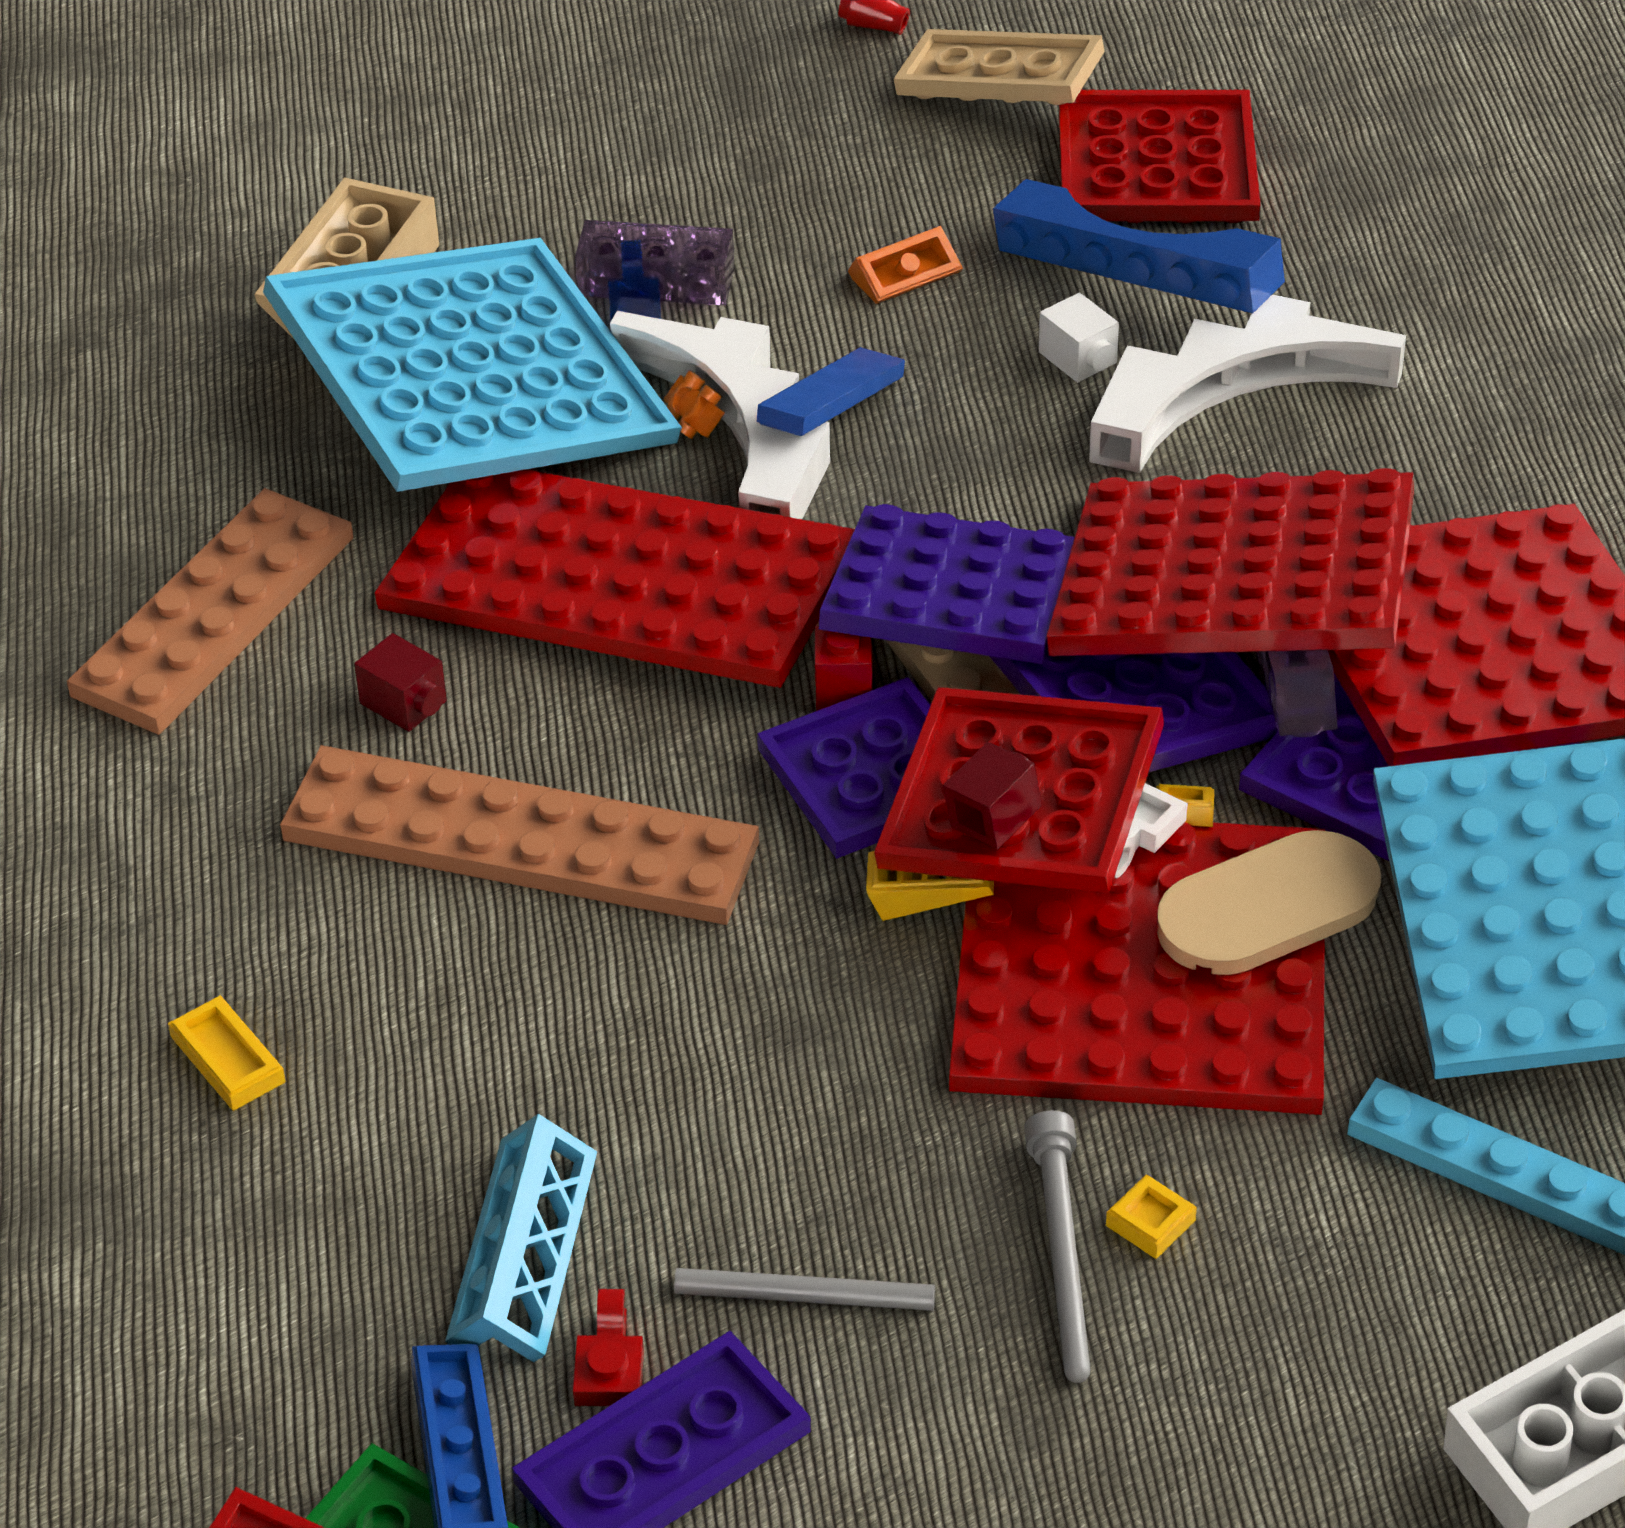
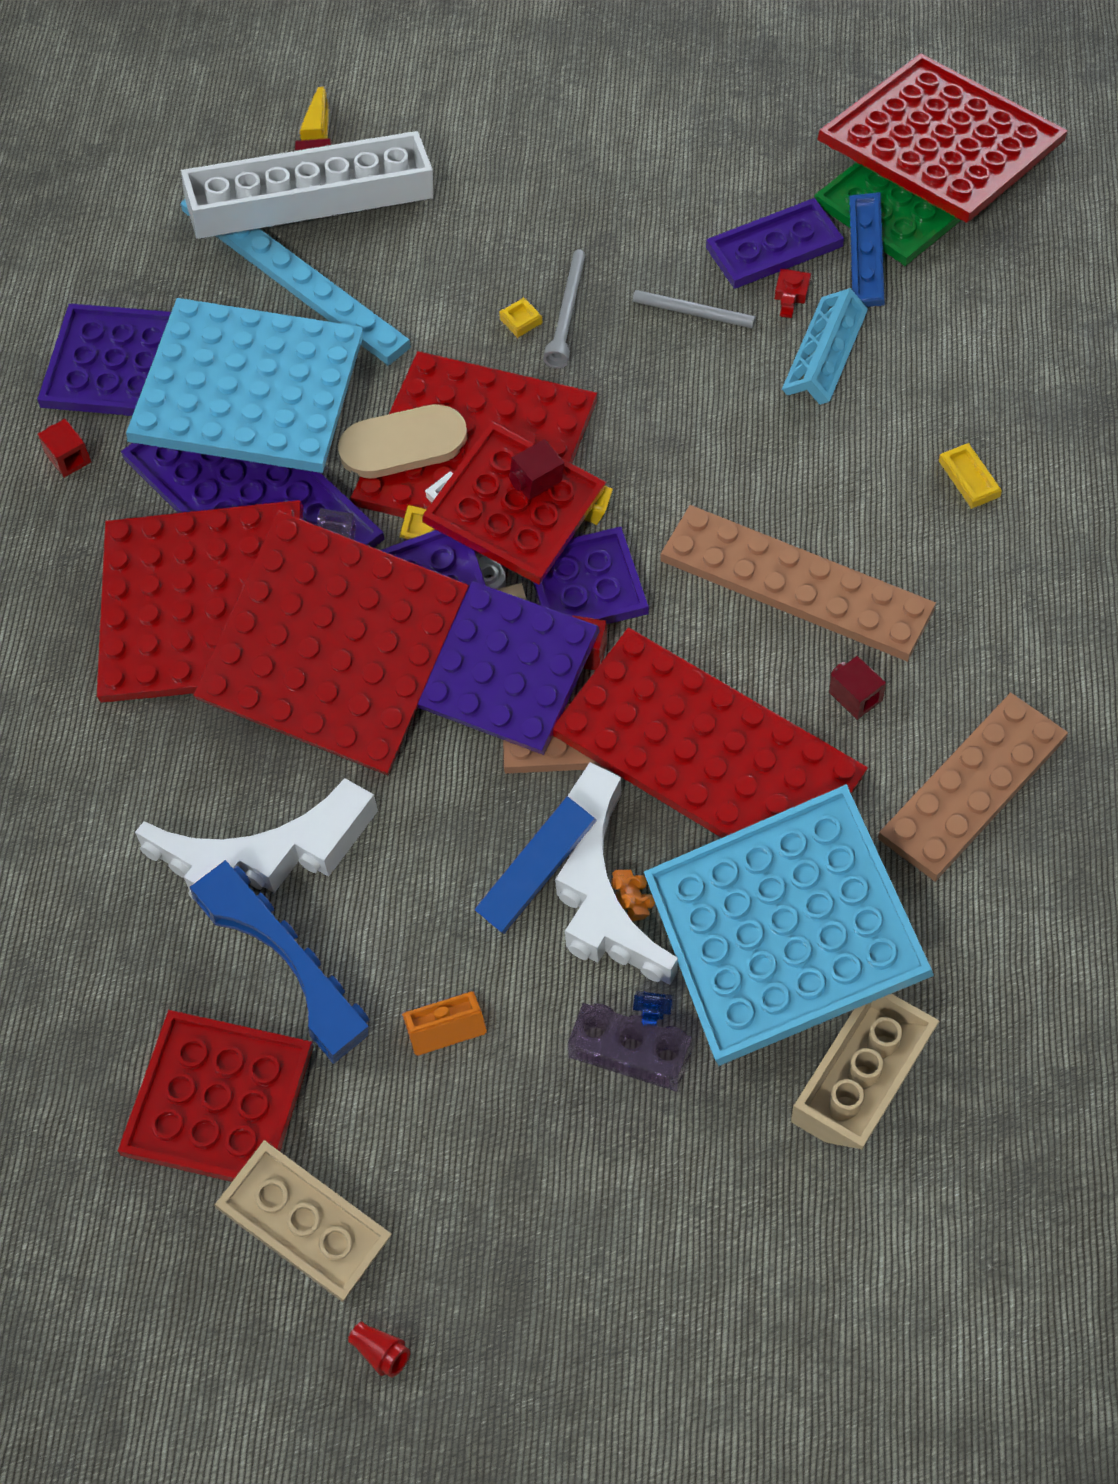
camera: 165 degrees left, 15 degrees up
white brick [1039,292,1119,383] -> none

